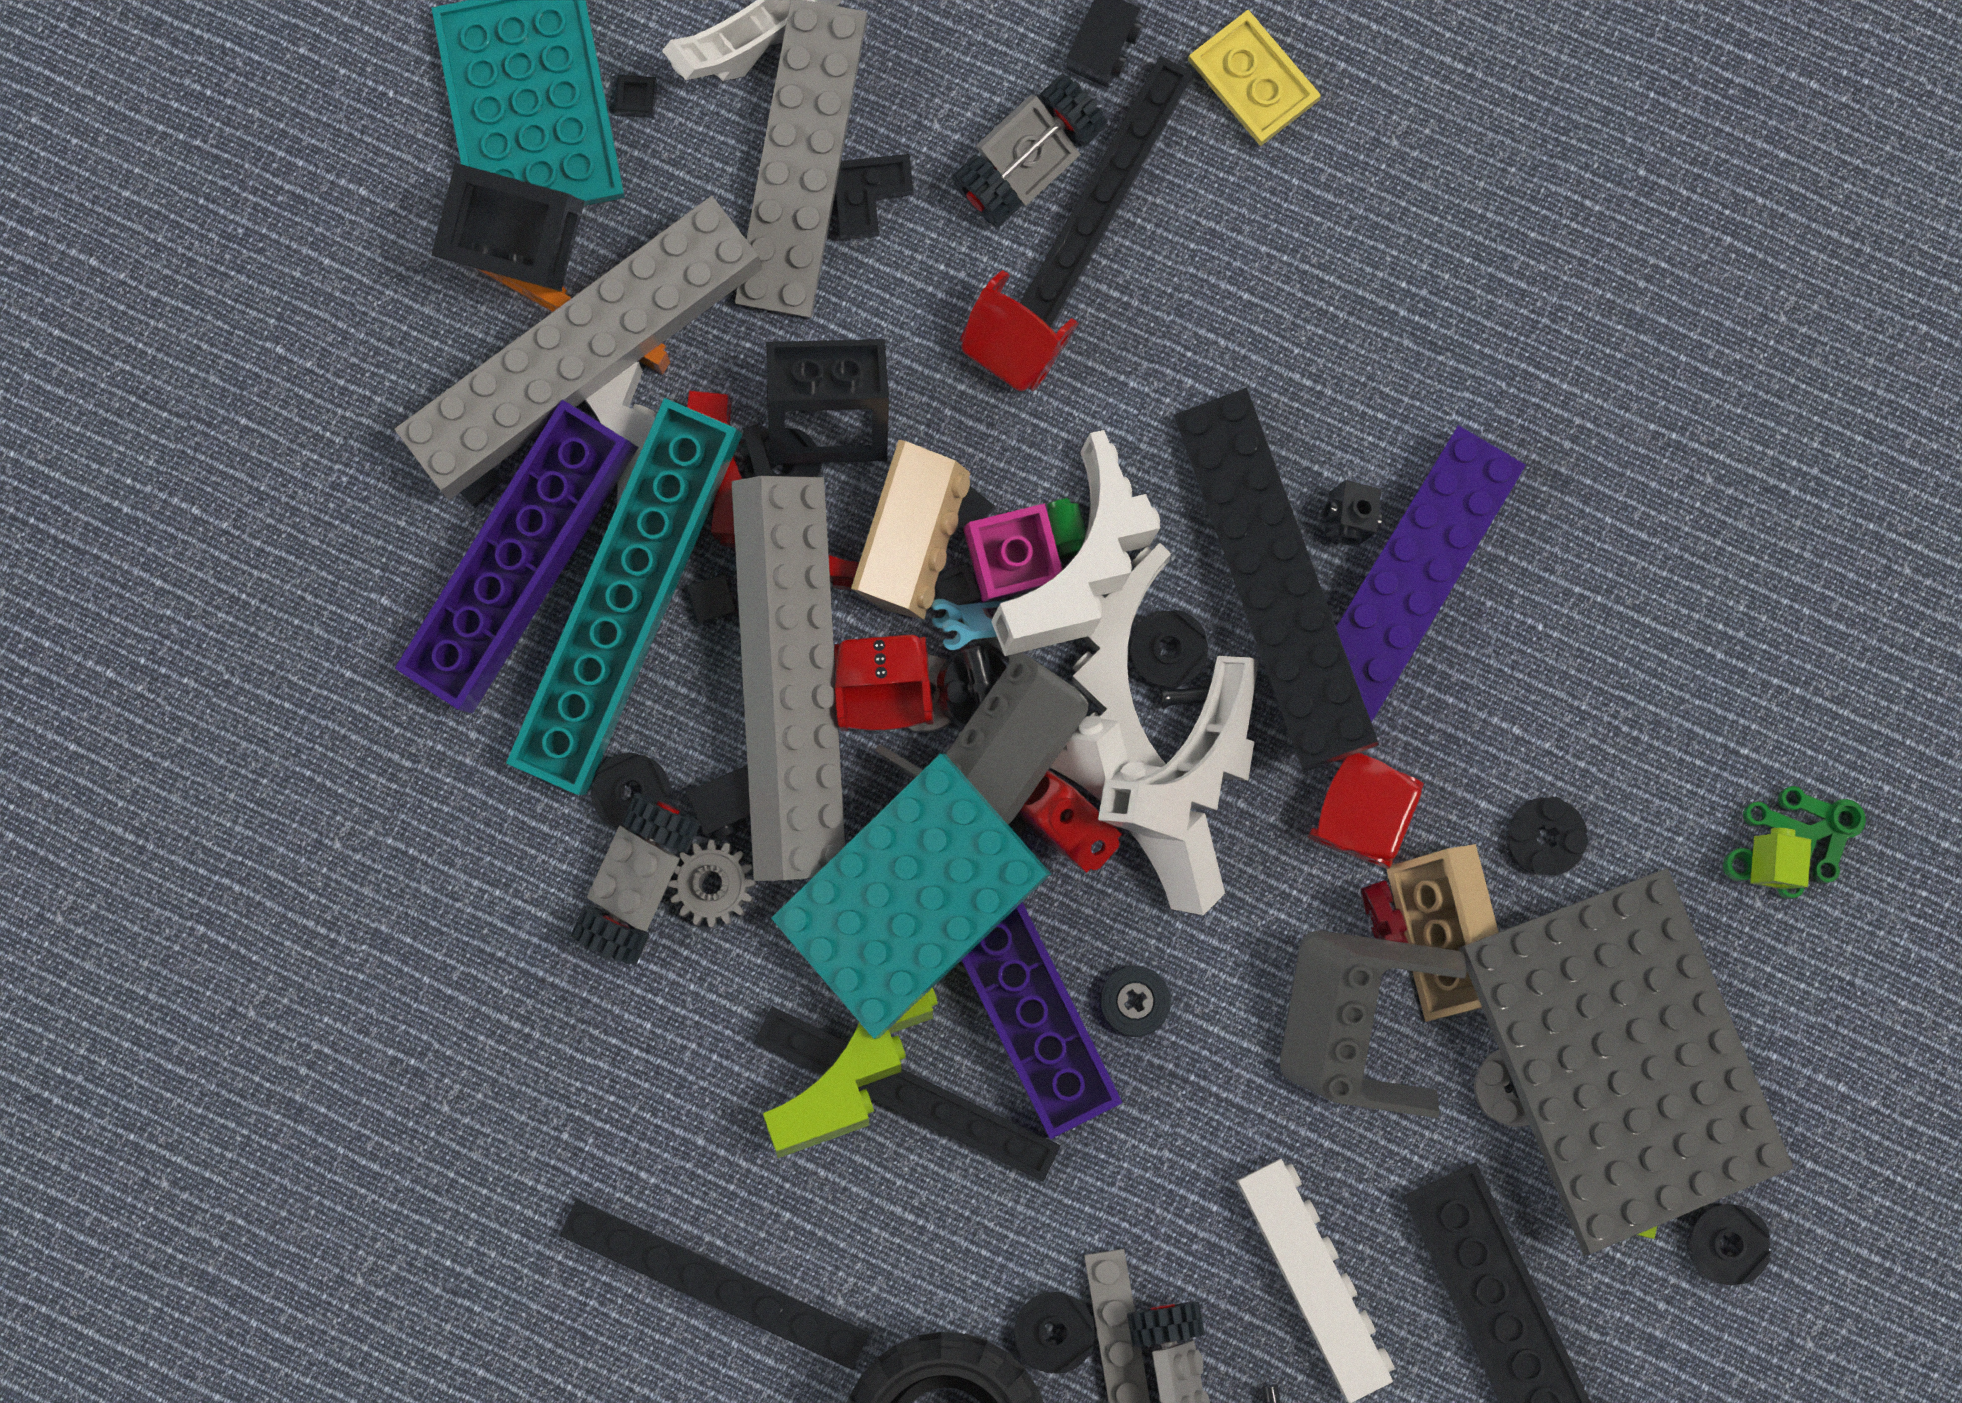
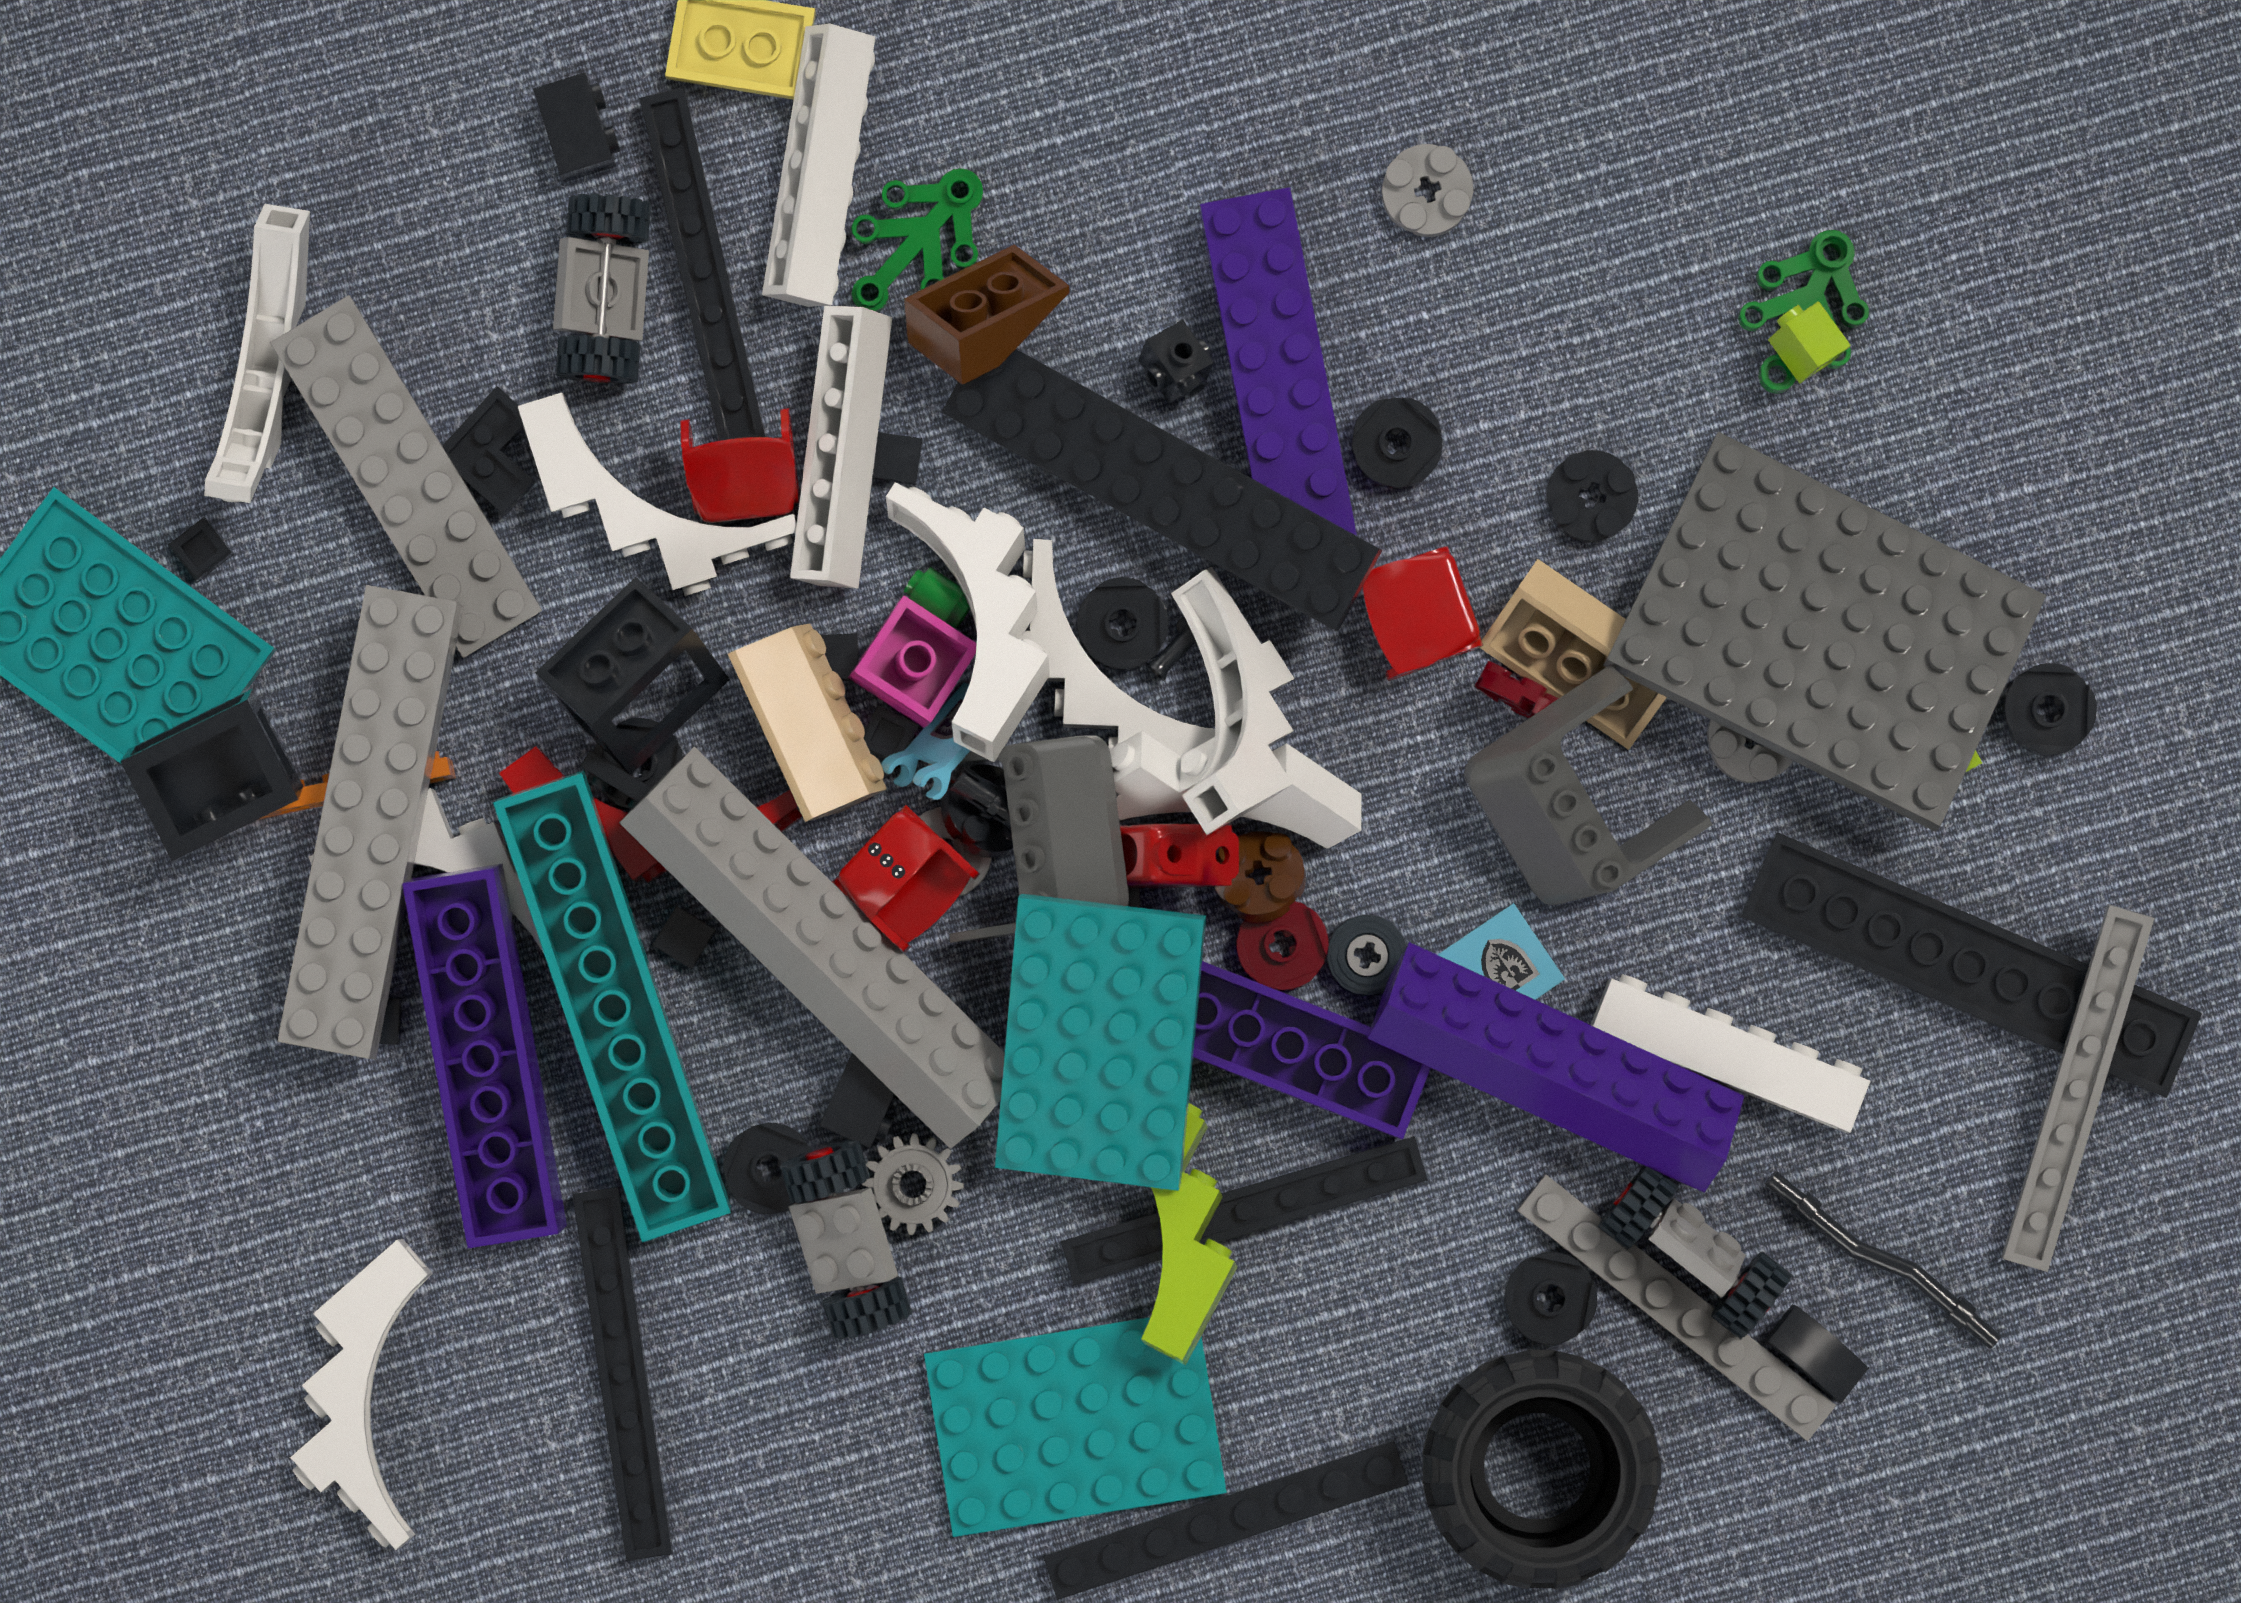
camera: 45 degrees left, 5 degrees up
none -> white arch [290,1239,433,1550]
none -> white arch [518,393,797,596]
none -> black plate [572,1187,674,1561]
none -> white brick [762,23,875,307]
none -> white brick [790,306,892,589]
none -> green plant [852,168,983,313]
none -> black tile [872,432,923,485]
none -> reddish brown slope [904,244,1070,385]
none -> teal plate [924,1317,1227,1537]
none -> reddish brown plate [1215,831,1306,922]
none -> dark red plate [1236,901,1329,990]
none -> black plate [1351,397,1443,490]
none -> dark purple brick [1367,942,1744,1193]
none -> light grey plate [1381,144,1473,237]
none -> medium azure flag [1438,903,1565,1000]

